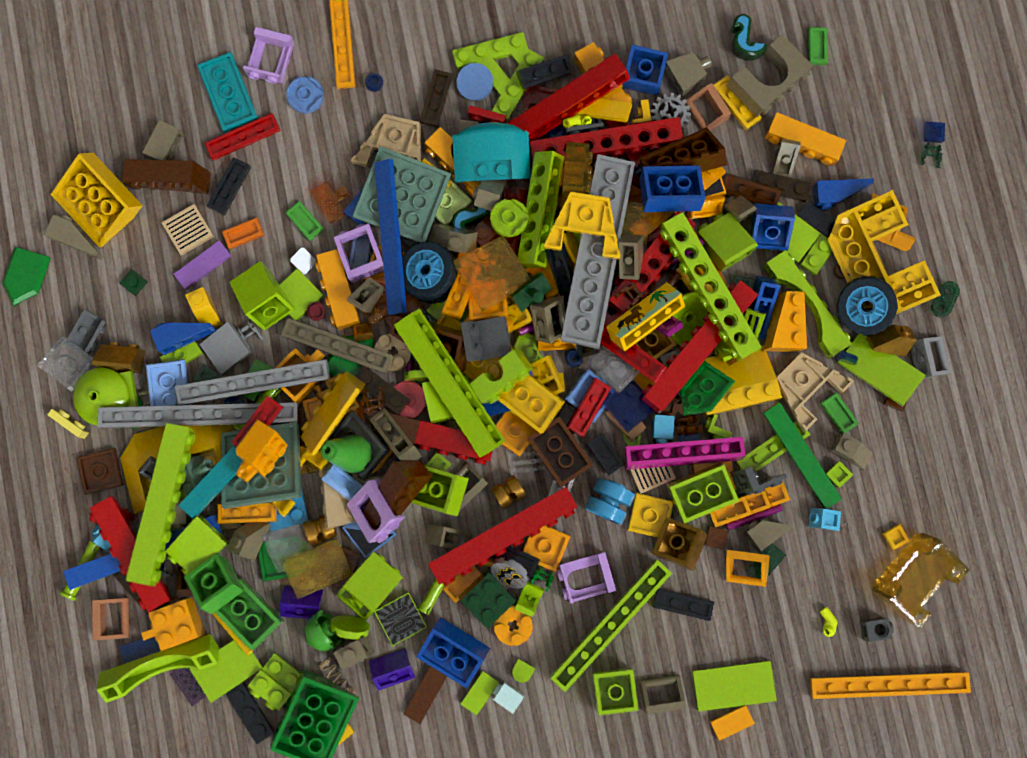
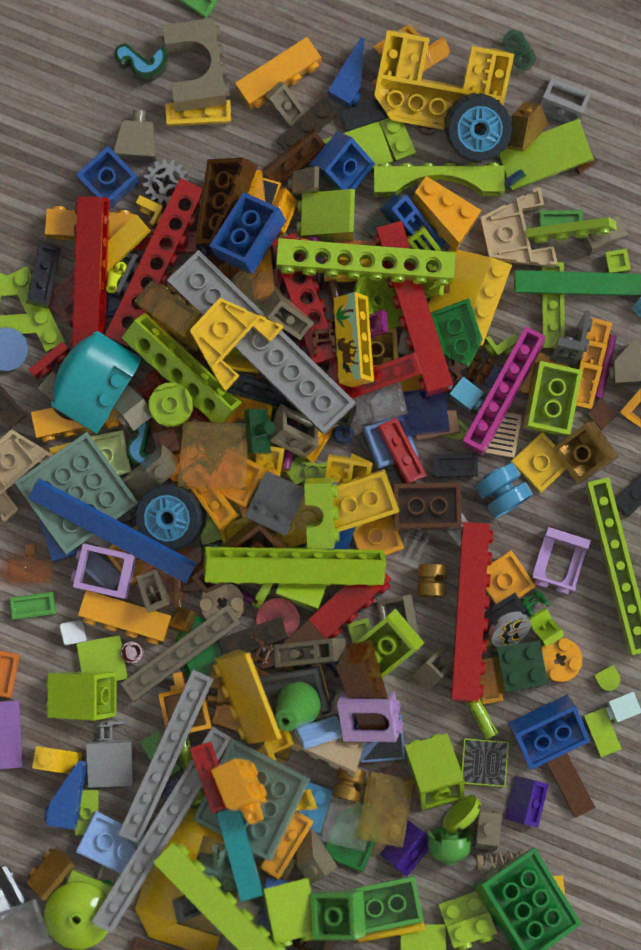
camera: 55 degrees left, 0 degrees up
clear green plate [193,364,221,382] -> none
nougat tile [685,83,731,130] -> none
none -> lime plate [526,217,617,244]

